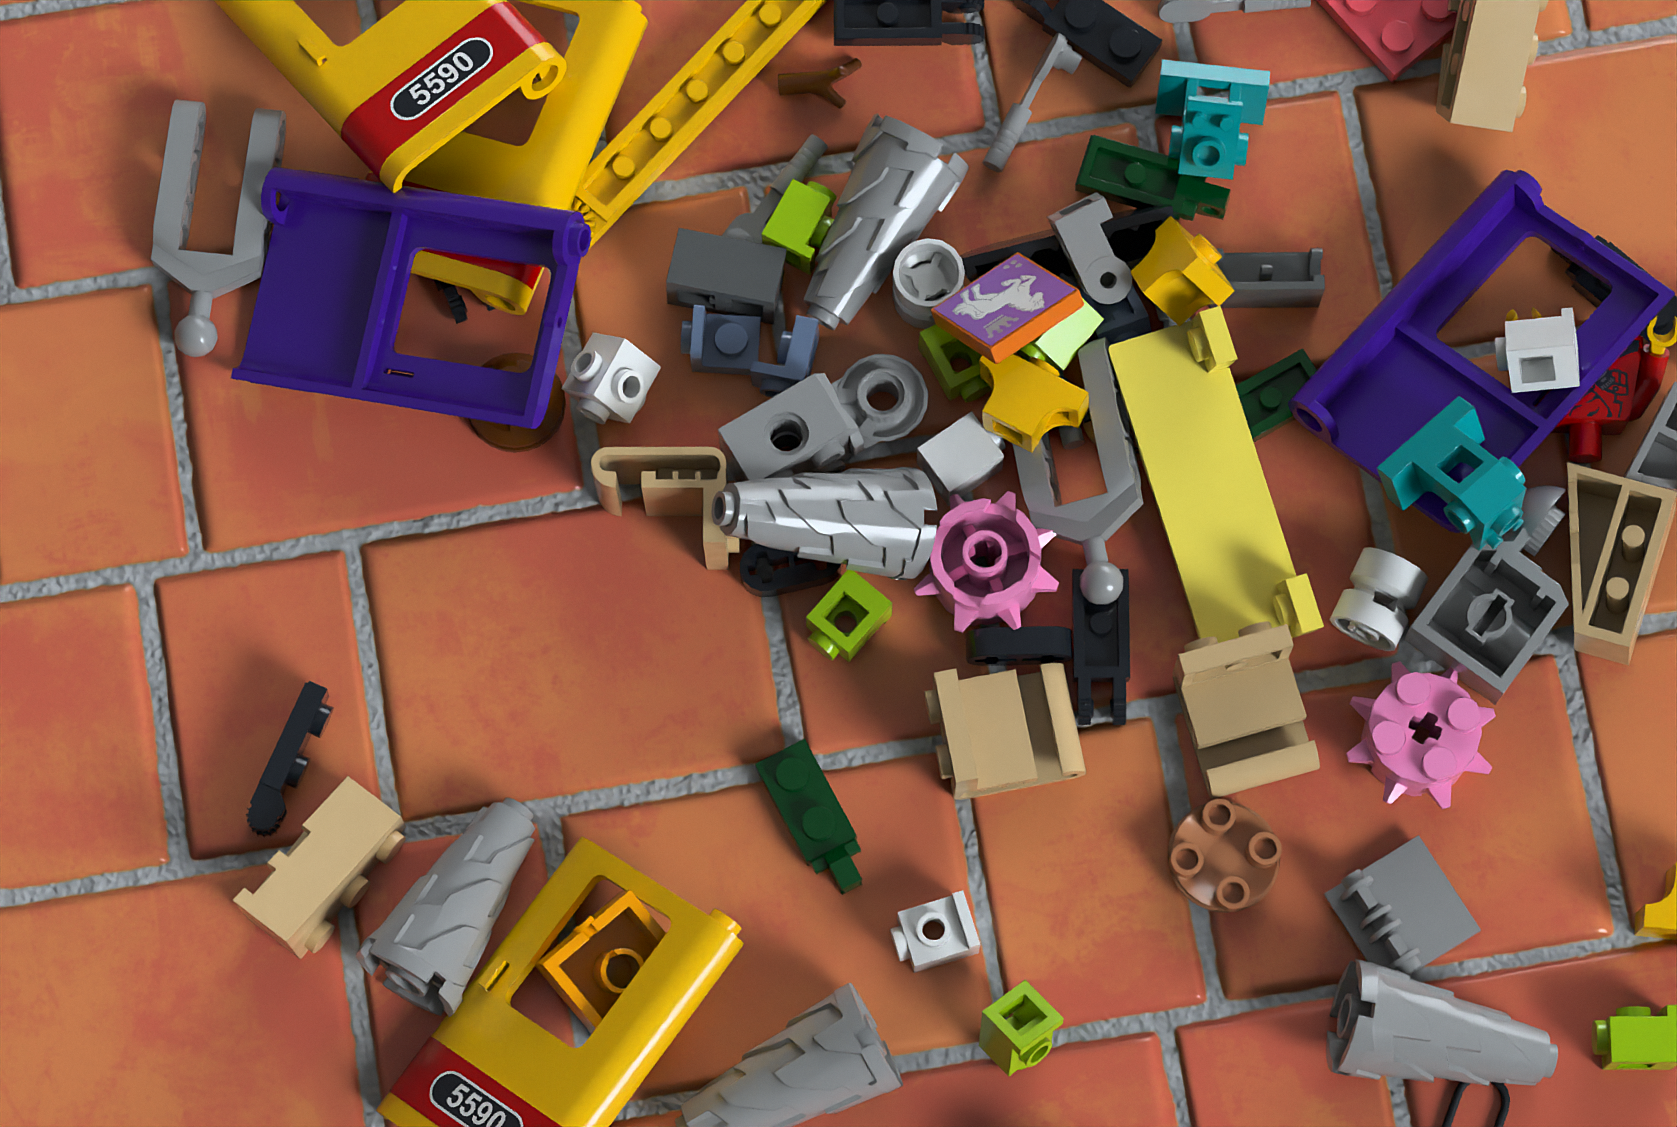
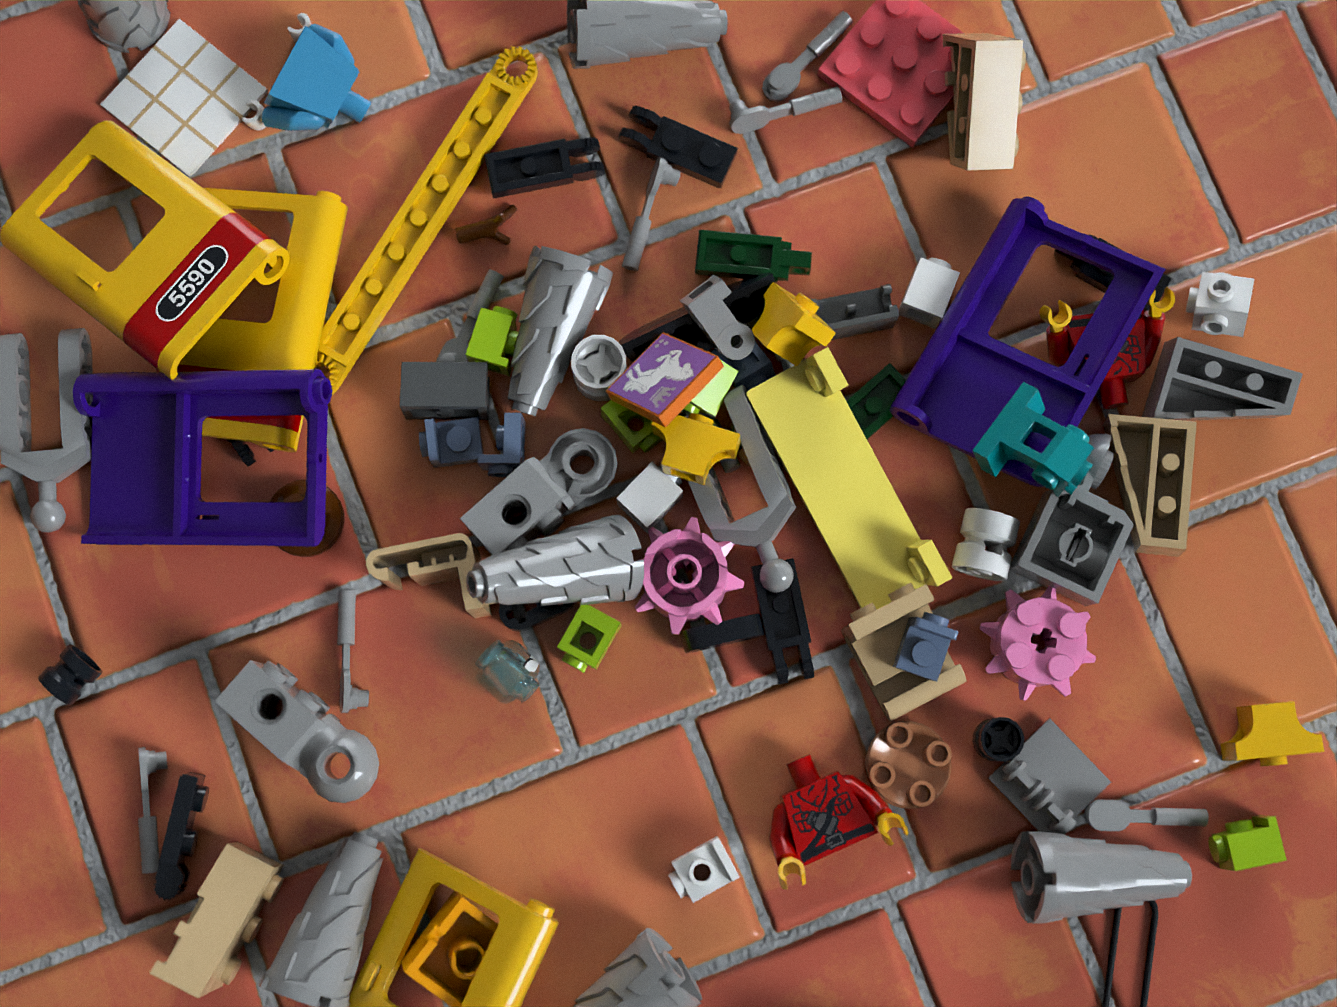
camera: 15 degrees left, 5 degrees up
white brick [561,332,661,424] -> none
dark green hinge [755,738,862,895] -> none
tan piece [924,663,1086,800] -> none
lime brick [978,980,1064,1076] -> none
teal tile [1155,59,1270,180] -> none
white brick [1495,307,1580,393] -> none
none -> black wheel [38,644,103,705]
none -> light grey piece [138,747,167,874]
none -> light grey brick [214,660,379,803]
none -> light grey piece [337,590,369,713]
none -> clear light blue head [475,639,540,704]
none -> red torso [769,754,908,890]
none -> sand blue bracket [893,612,958,682]
none -> white brick [898,257,960,329]
none -> black wheel [973,717,1024,761]
none -> light grey piece [1084,799,1209,831]

